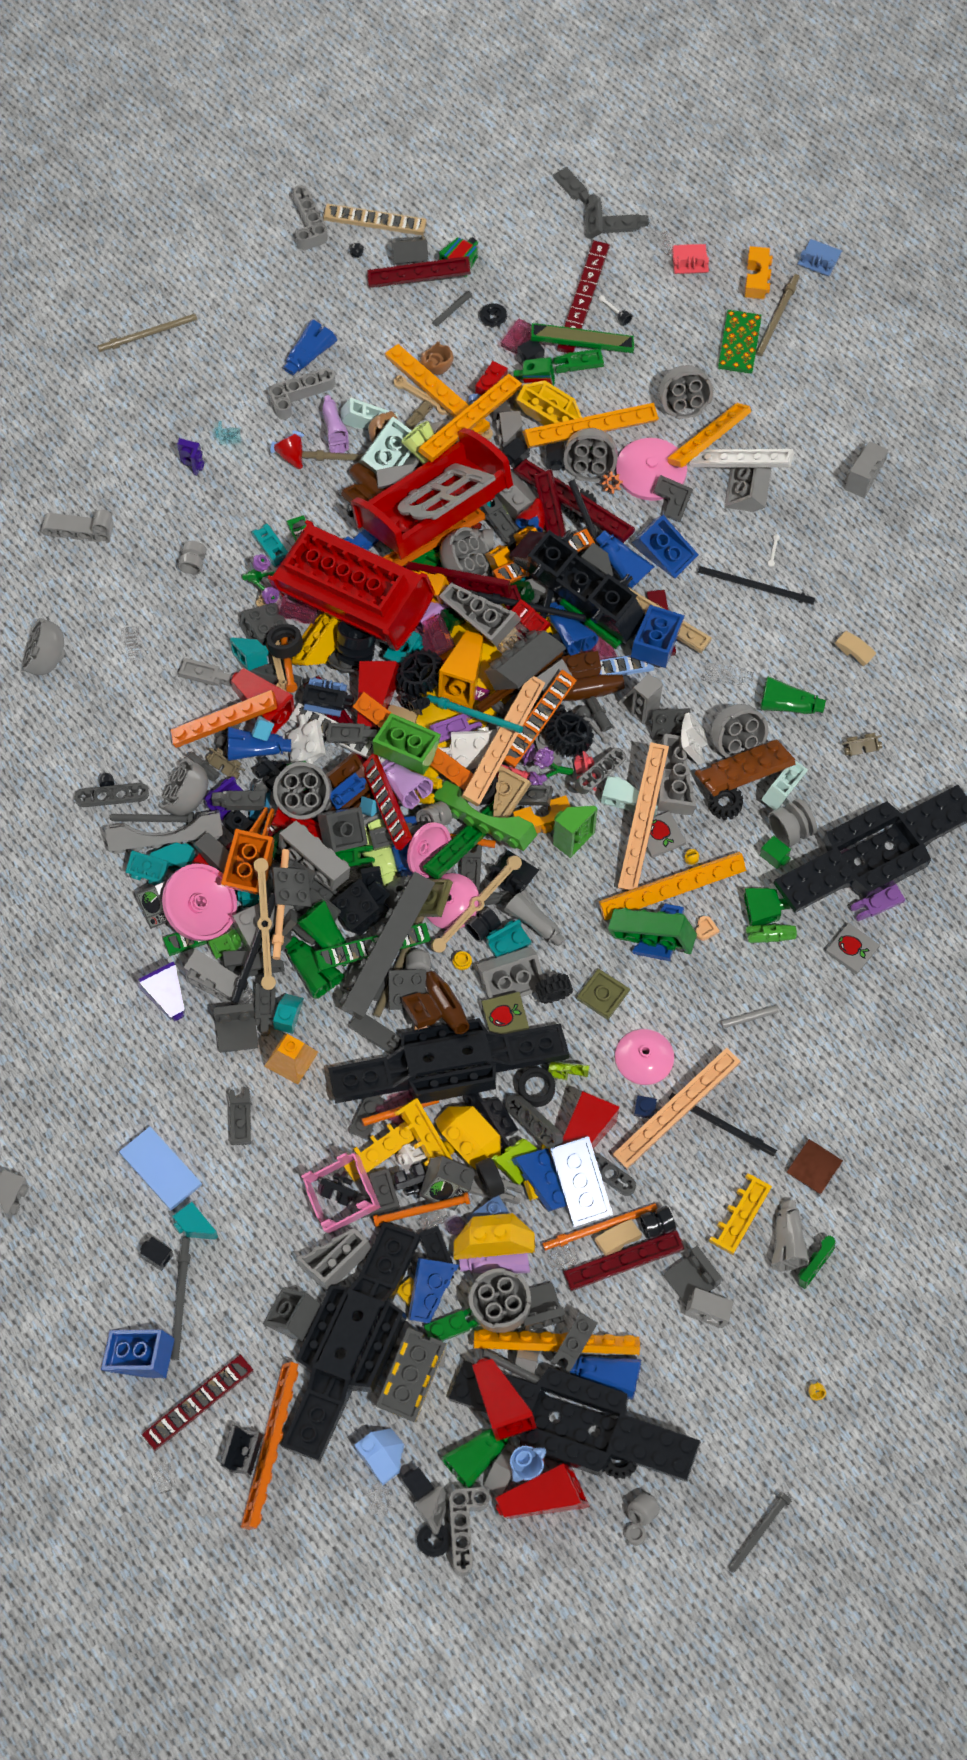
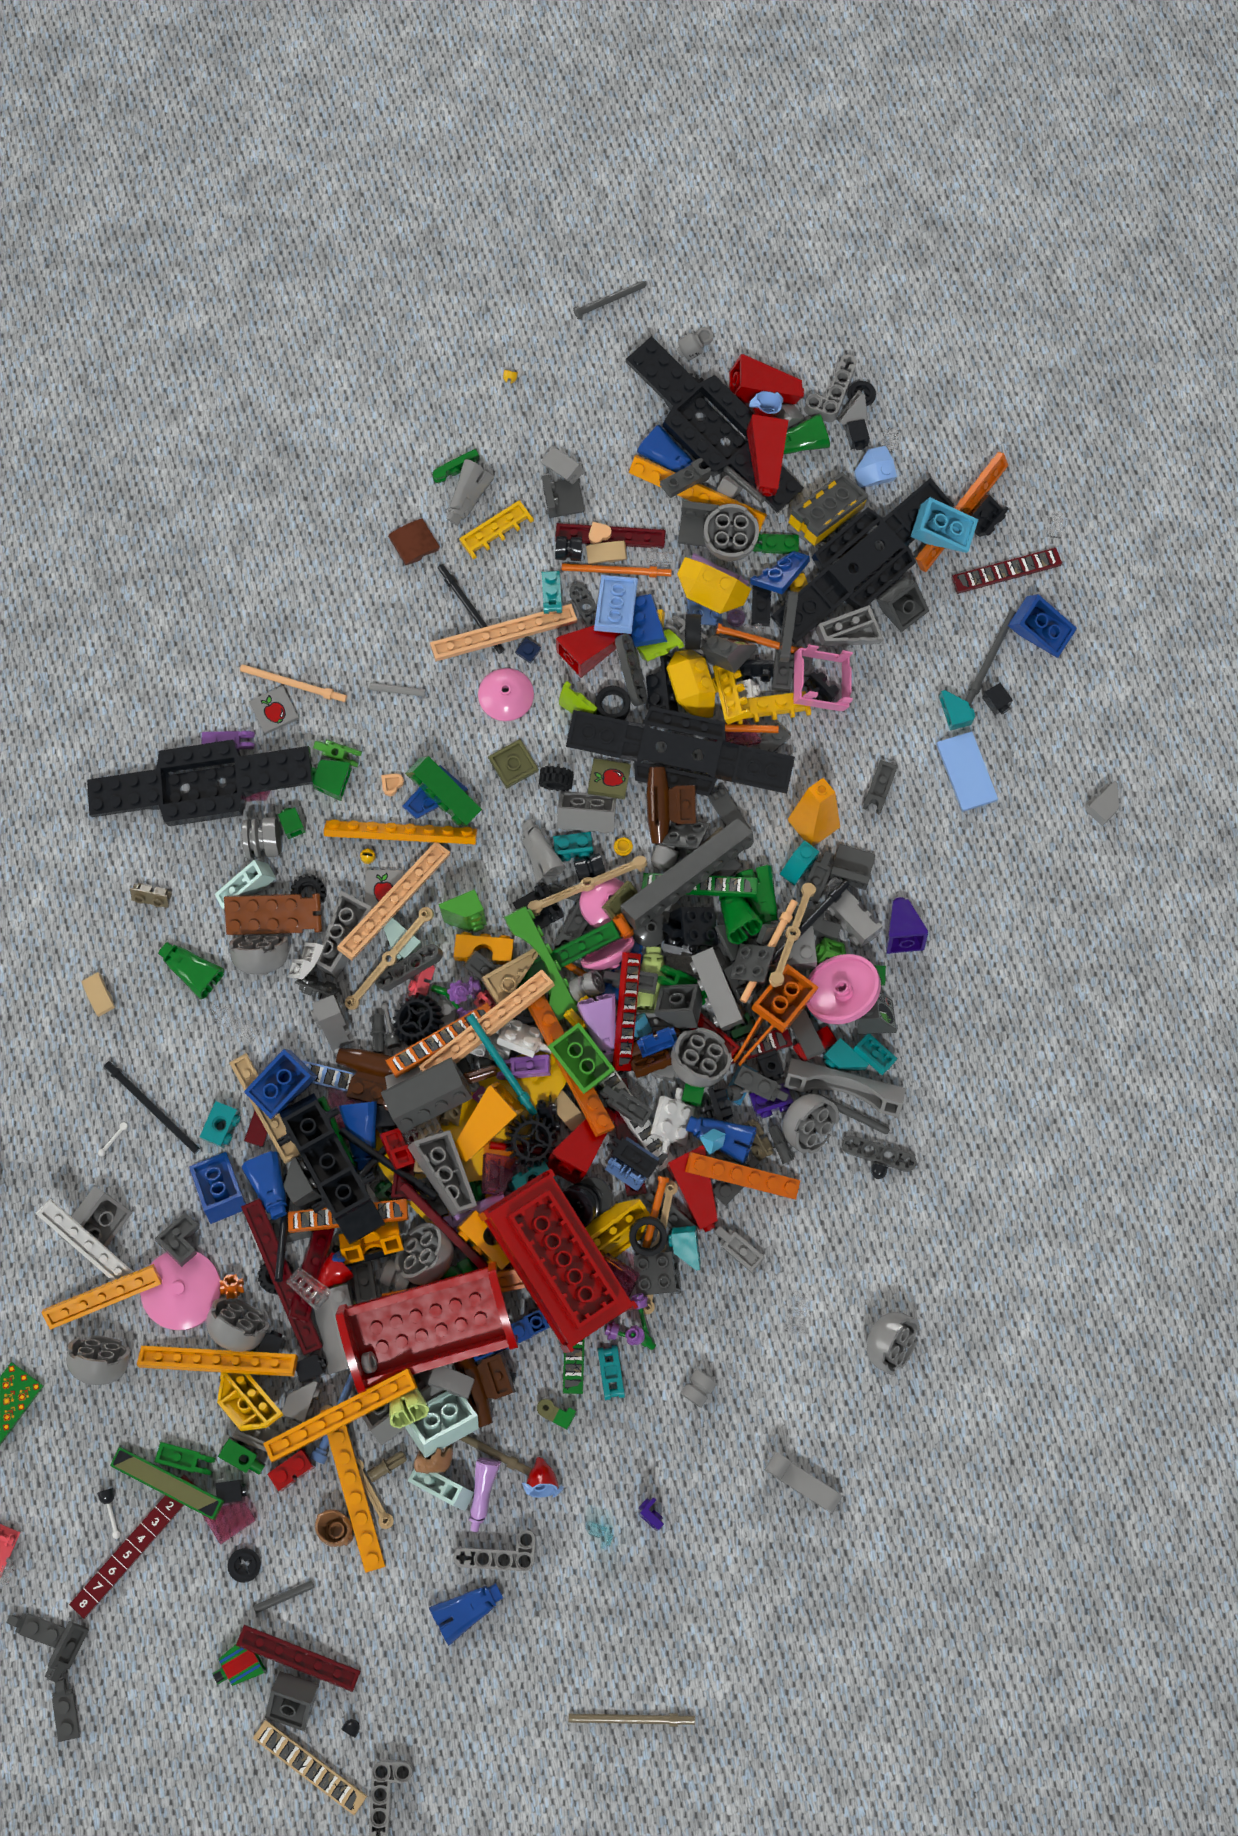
camera: 155 degrees left, 10 degrees up
light grey window [398,463,496,520] -> none
none -> teal brick [199,1101,241,1149]
none -> light nougat bar [240,664,347,702]
none -> clear slope [286,1267,331,1311]
none -> tan piece [345,907,434,1010]
none -> light grey tile [361,1352,377,1373]
none -> leg [537,1399,577,1430]
none -> teal plate [541,571,562,614]
none -> light nougat tile [589,522,611,544]
none -> orange pin [612,913,634,939]
none -> dark grey beam [778,591,798,663]
none -> medium azure slope [911,497,978,553]

